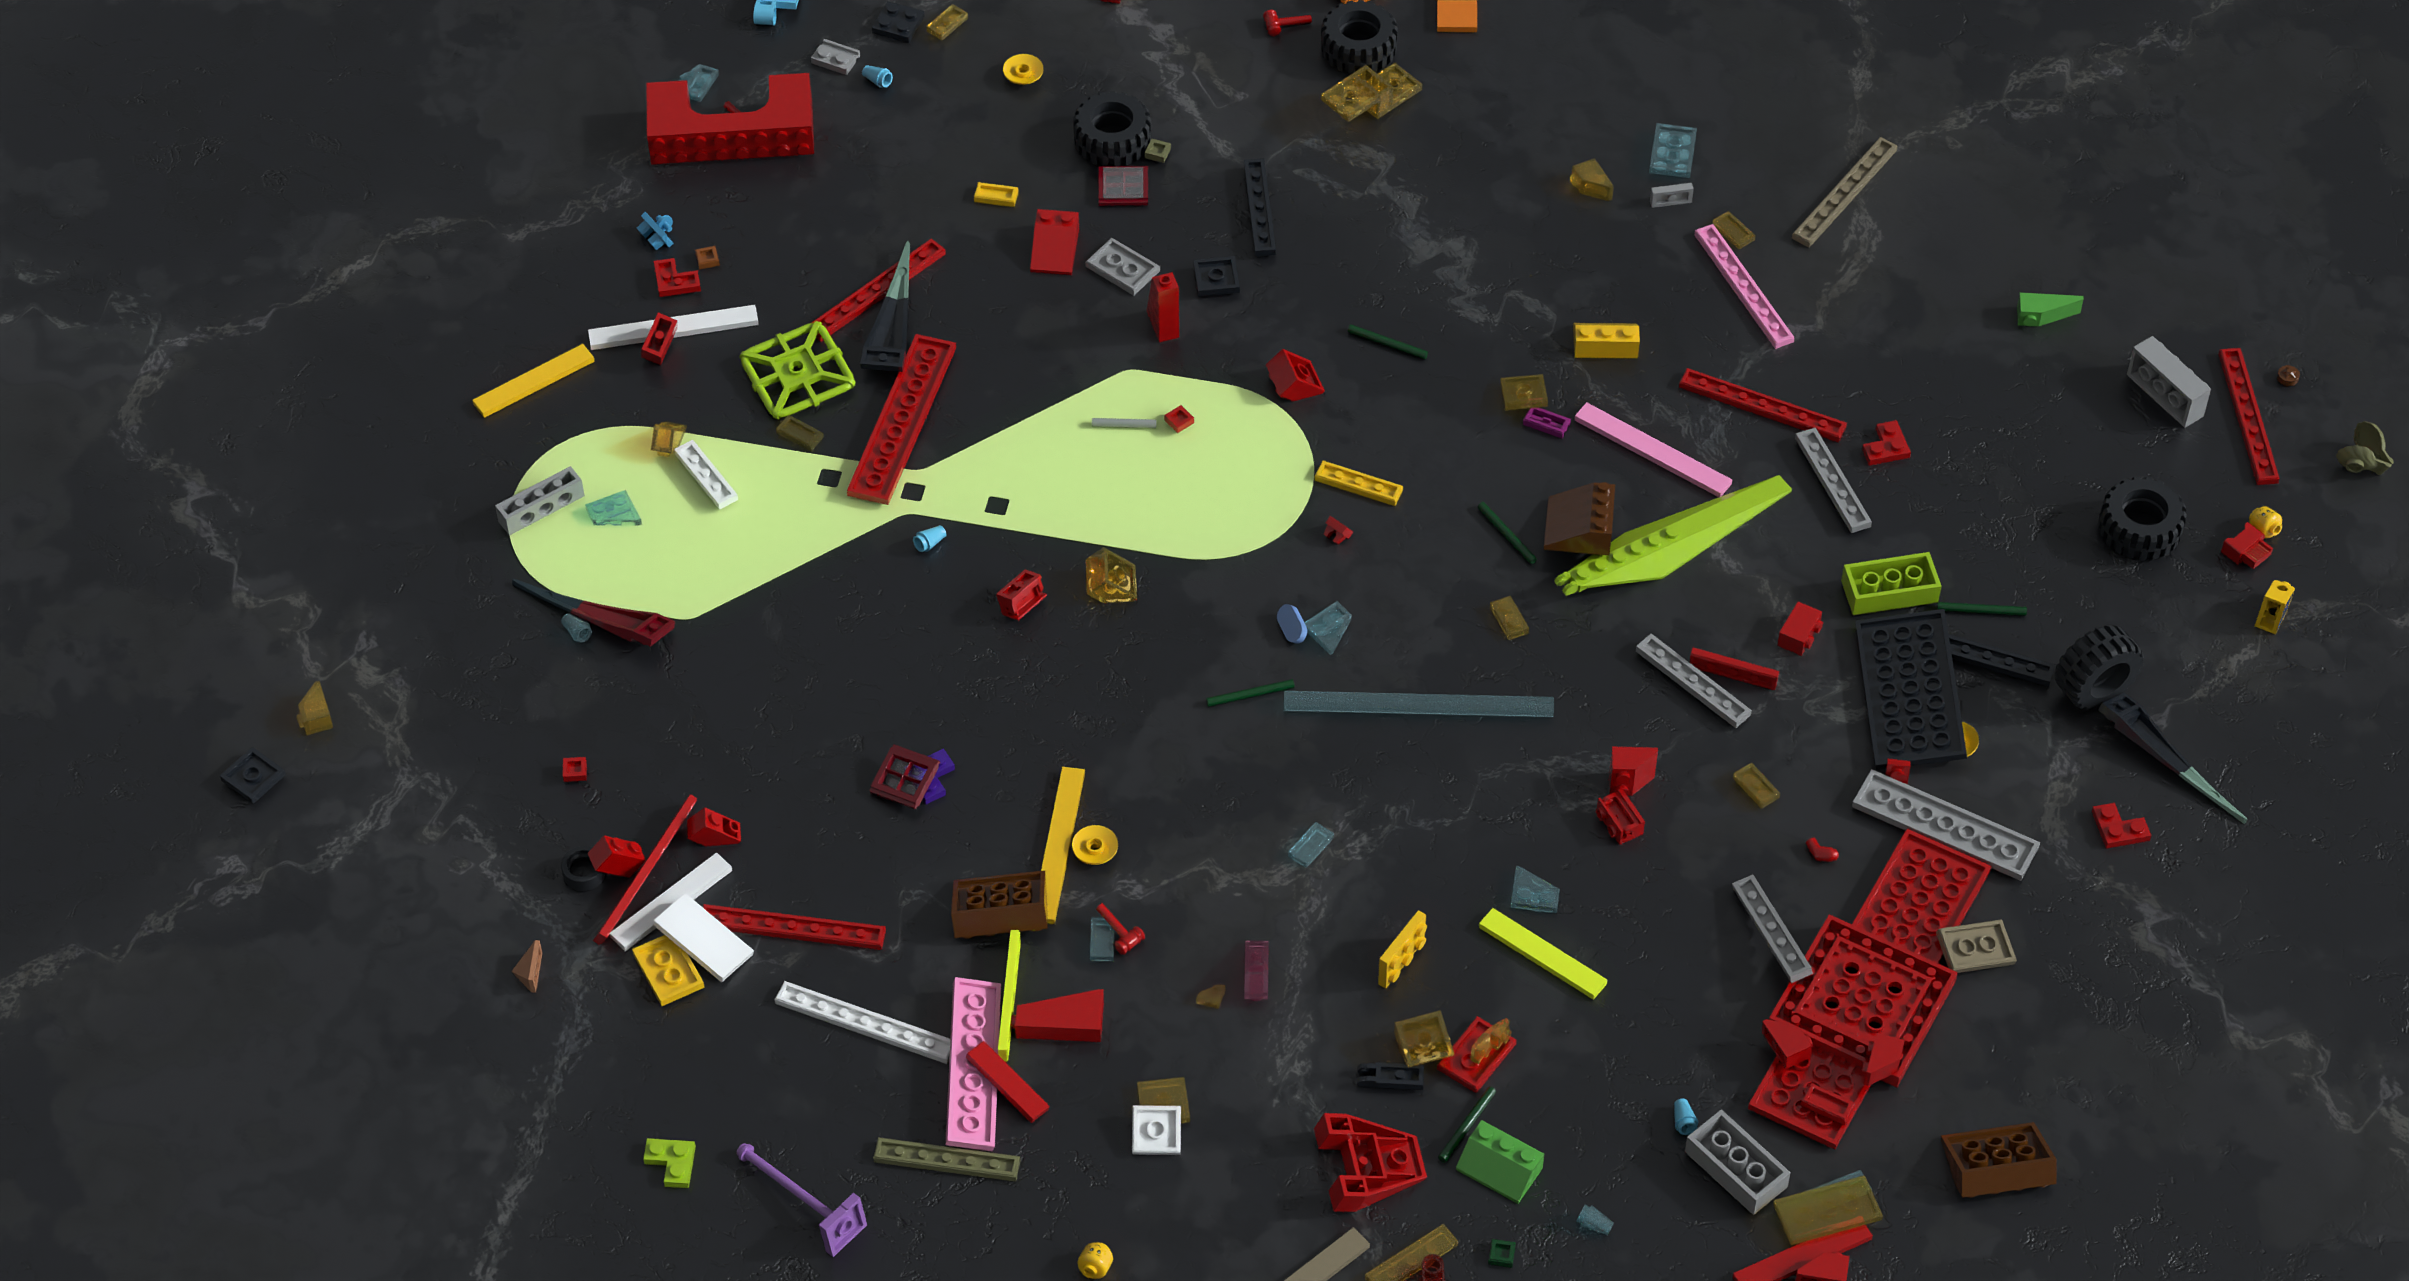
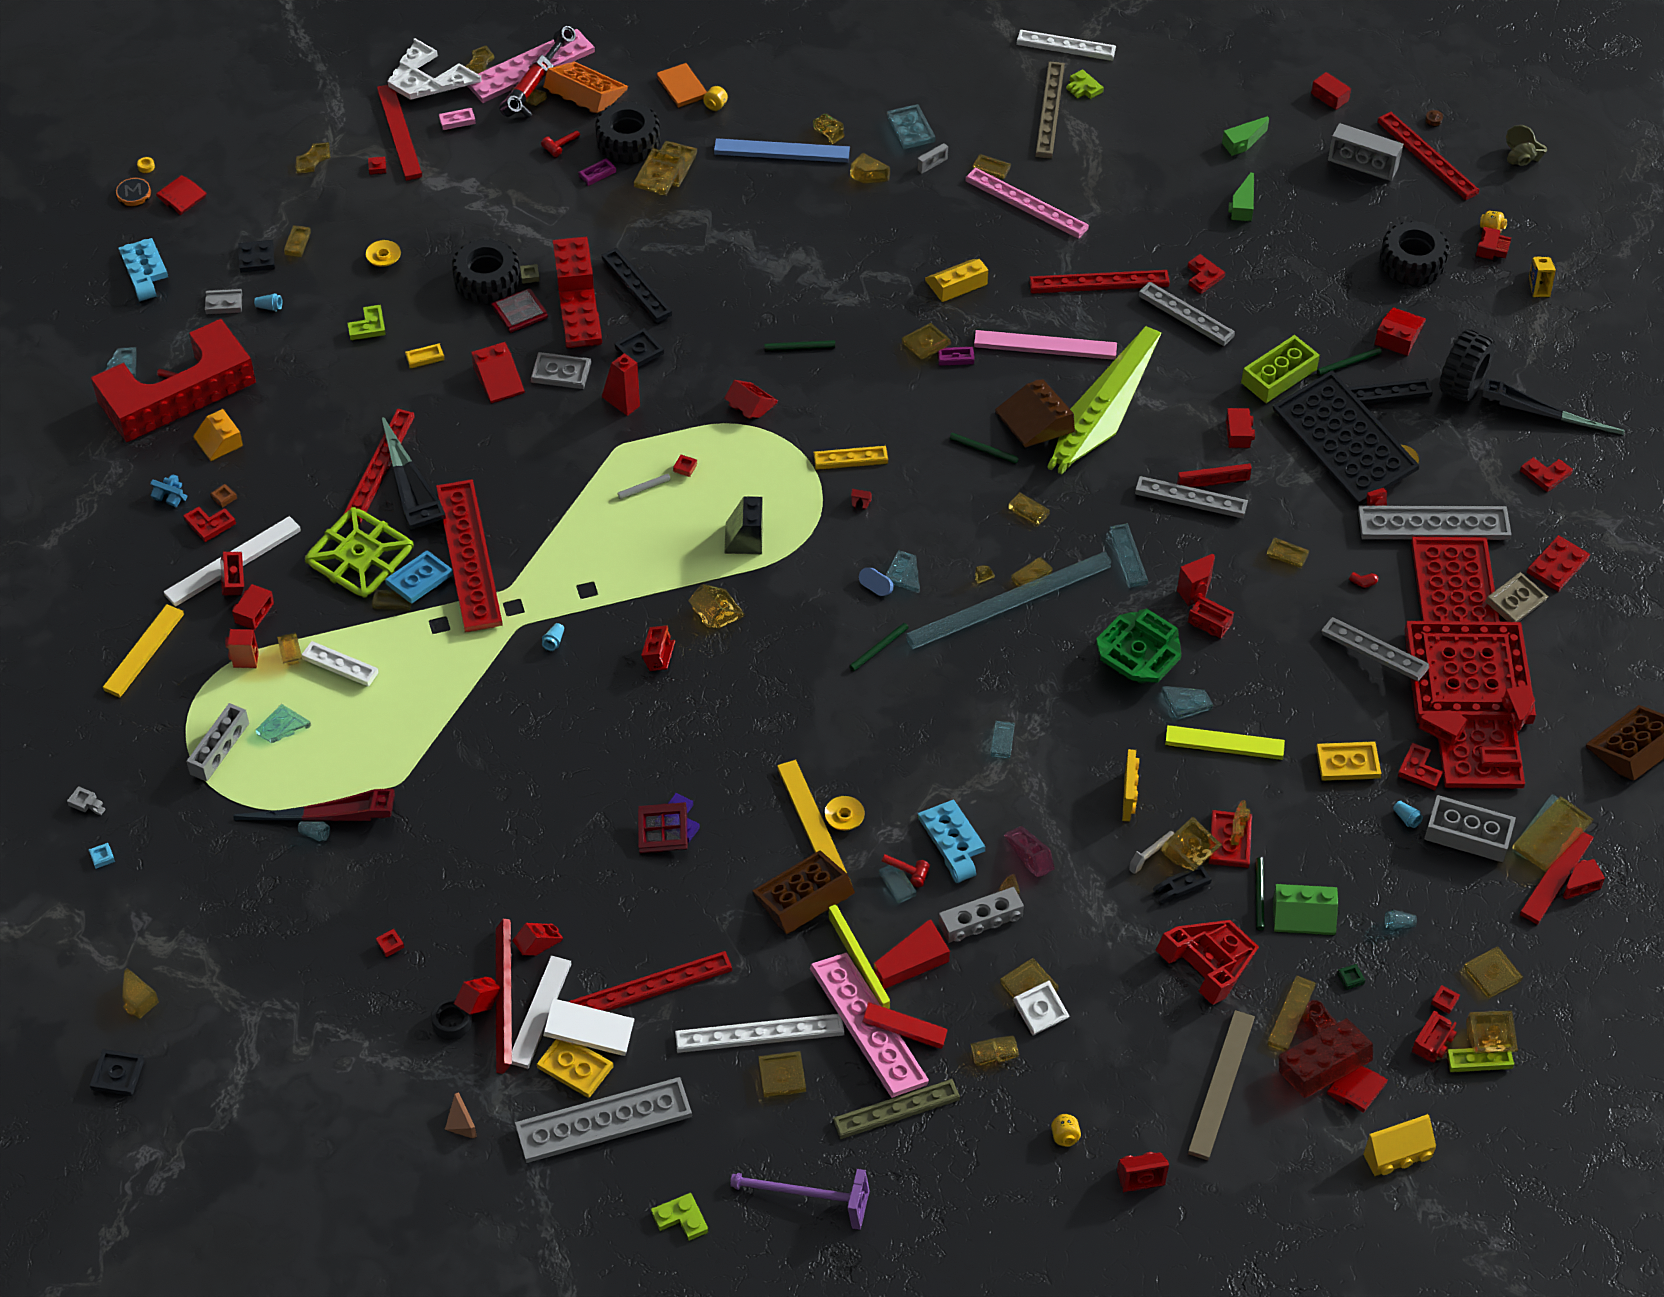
camera: 30 degrees left, 0 degrees up
none -> light grey plate [67,786,106,815]
none -> medium azure tile [89,843,115,869]
none -> light orange slope [193,409,243,461]
none -> red brick [225,629,259,668]
none -> red brick [232,584,274,630]
none -> lime plate [348,305,386,340]
none -> dark azure plate [385,551,453,604]
none -> light grey plate [515,1077,692,1163]
none -> red bracket [553,237,602,348]
none -> magenta tile [578,158,616,186]
none -> yellow head [703,86,728,111]
none -> medium blue tile [714,139,850,163]
none -> black slope [725,496,763,554]
none -> clear yellow plate [758,1051,806,1097]
none -> clear yellow leg [813,113,844,144]
none -> medium azure hinge [918,799,985,883]
none -> light grey brick [938,887,1024,943]
none -> clear yellow slope [971,1036,1019,1066]
none -> clear yellow tile [975,565,995,583]
none -> clear yellow plate [1011,557,1053,591]
none -> white tile [1017,30,1116,61]
none -> lime hinge [1066,69,1104,99]
none -> green piece [1096,609,1181,684]
none -> clear light blue tile [1109,523,1148,587]
none -> light grey piece [1129,831,1175,874]
none -> bright green slope [1228,173,1254,221]
none -> red brick [1311,72,1351,110]
none -> yellow plate [1316,742,1381,781]
none -> red slope [1375,307,1426,356]
none -> red plate [1398,743,1443,791]
none -> red plate [1527,535,1590,592]

